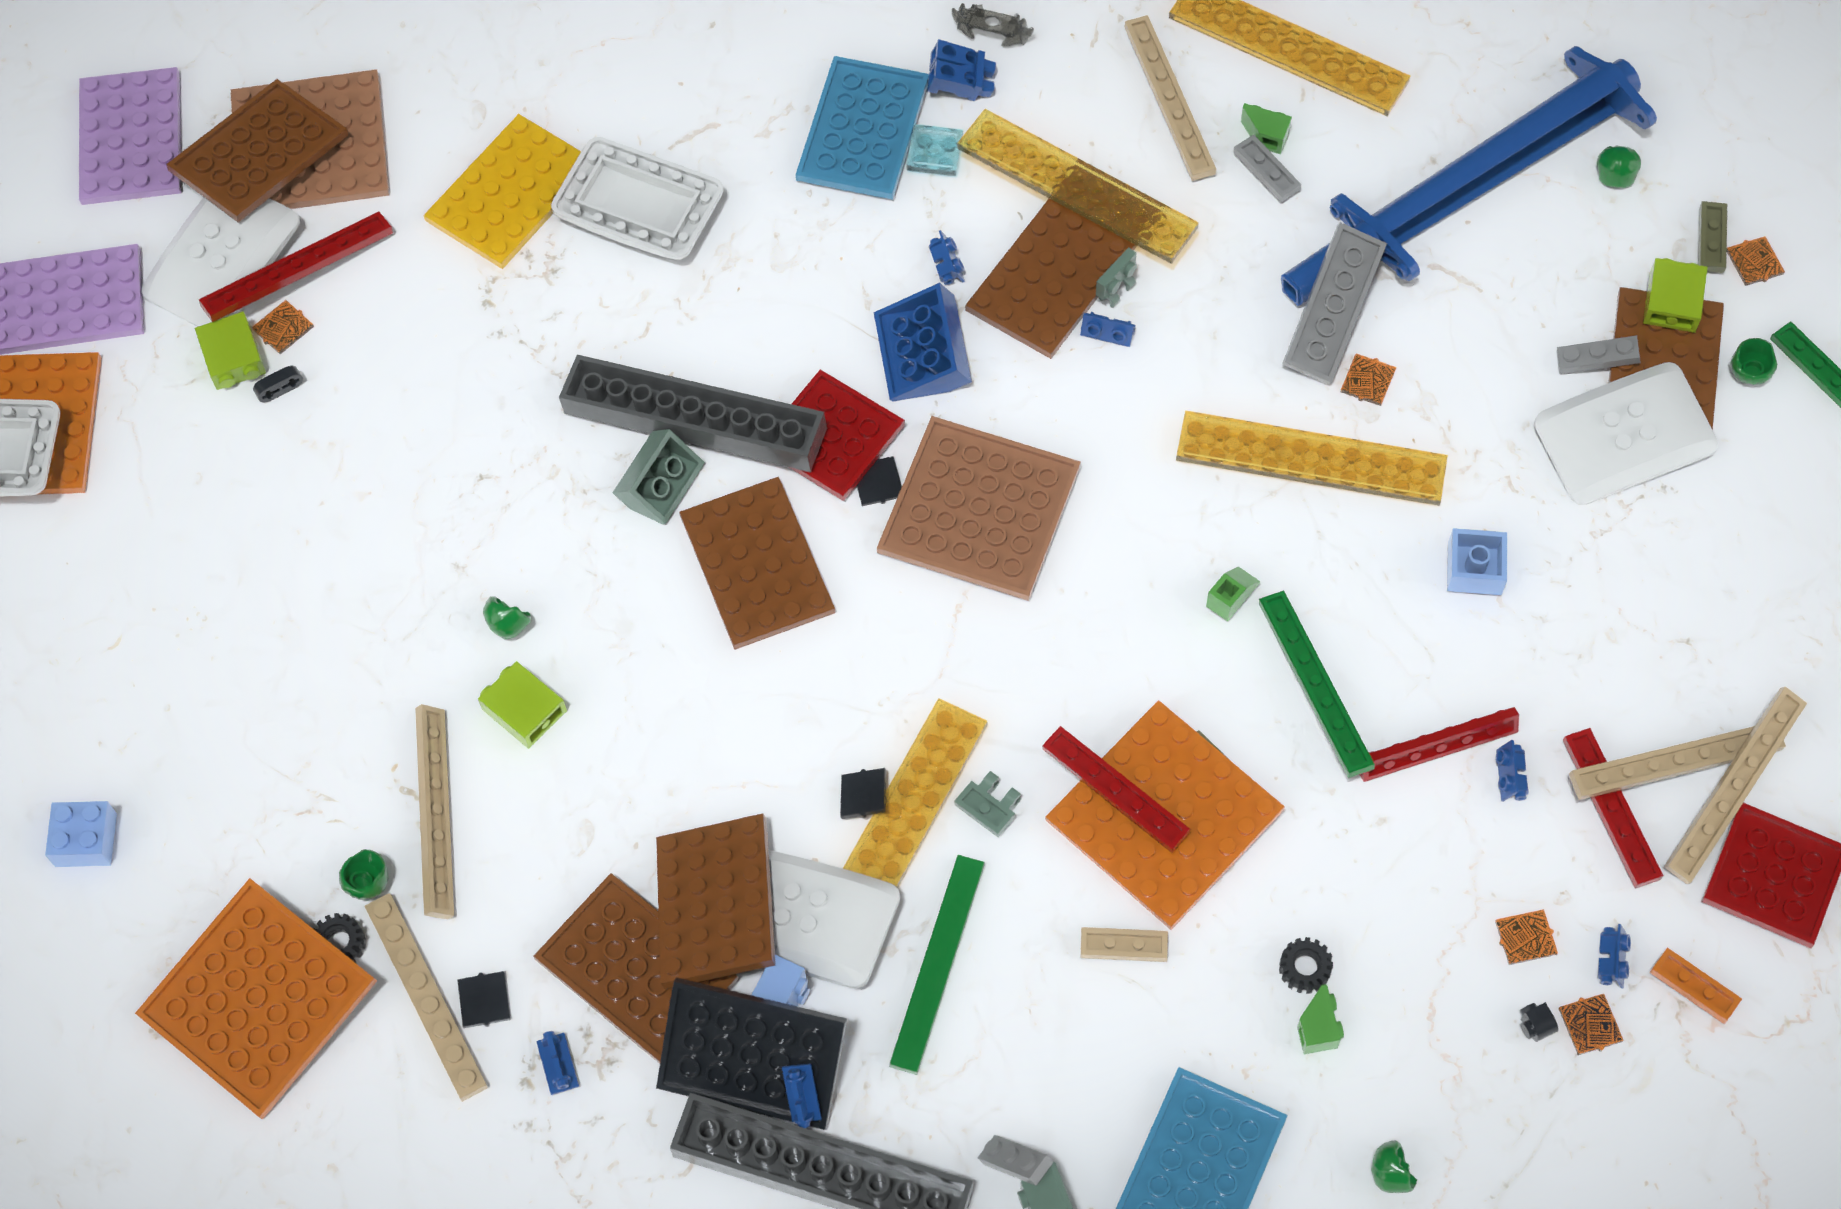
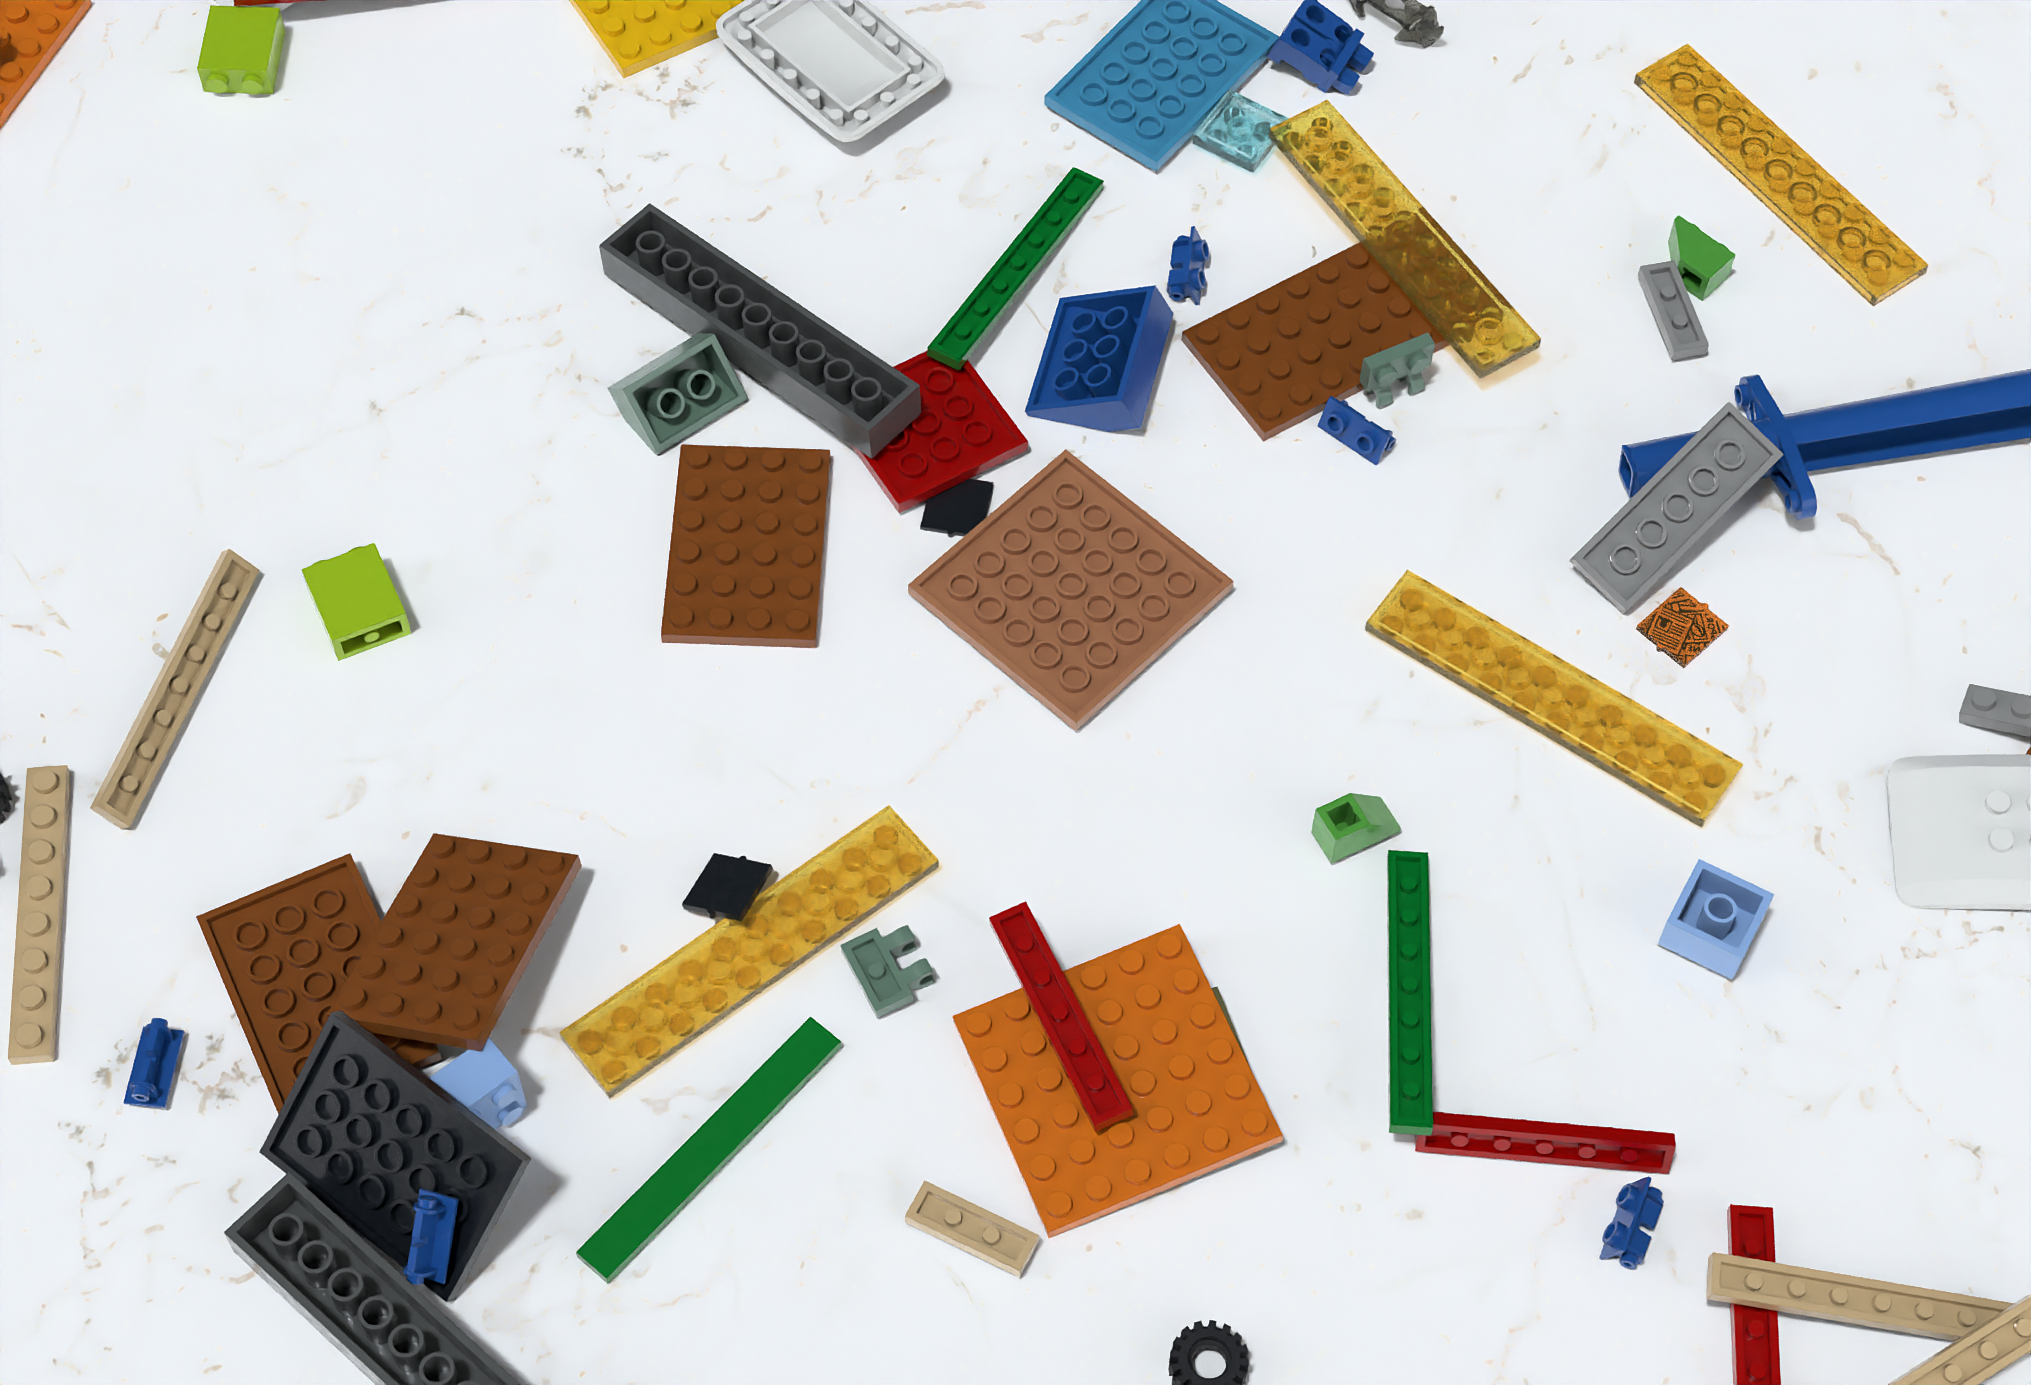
camera: 20 degrees right, 5 degrees down
clear orange piece [252,300,314,355] -> none
black beam [253,365,303,403] -> none
green hair [339,849,389,900] -> none
black piece [457,971,511,1029] -> none
green hair [483,596,532,639] -> none
white wedge [769,850,900,988] -> none
tan plate [1124,15,1216,181] -> none
none -> green tile [927,167,1104,371]

